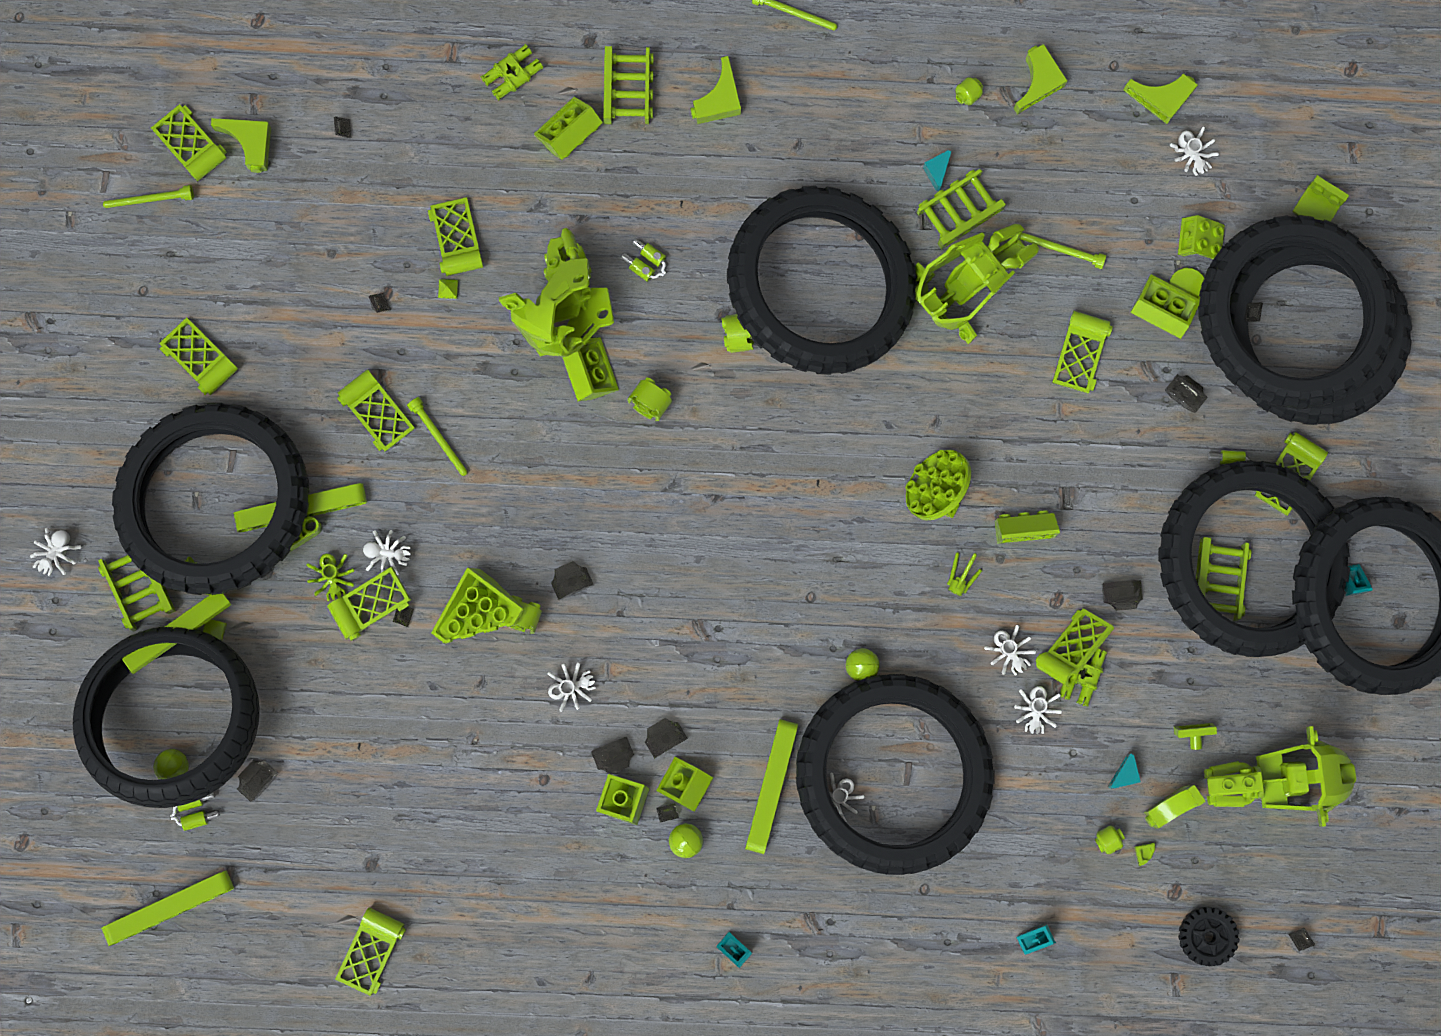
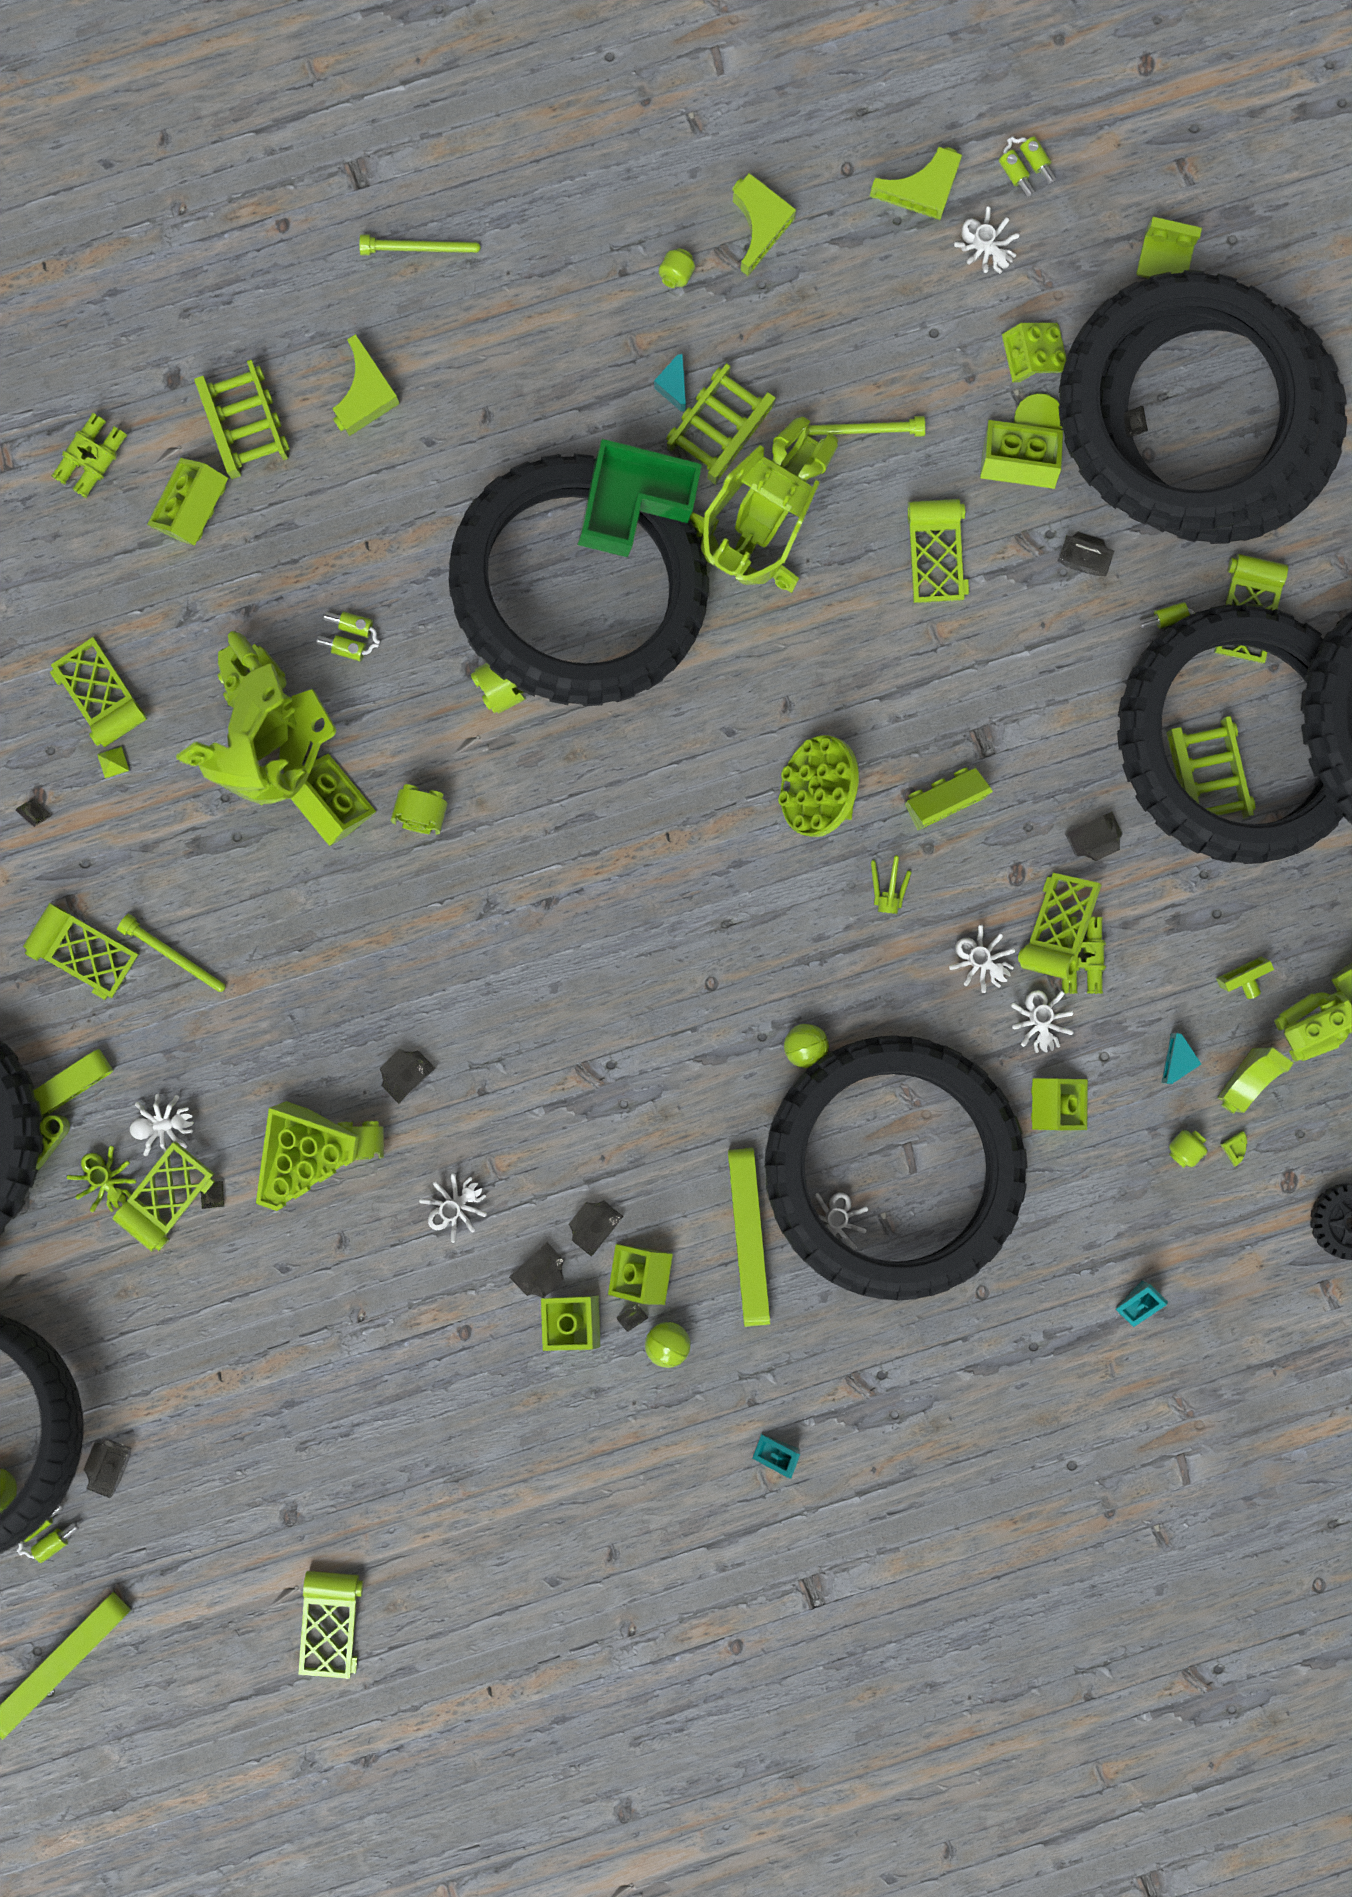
camera: 20 degrees left, 5 degrees up
none -> green piece [578,439,702,558]
none -> lime piece [998,136,1056,197]
none -> lime slope [1031,1078,1088,1131]

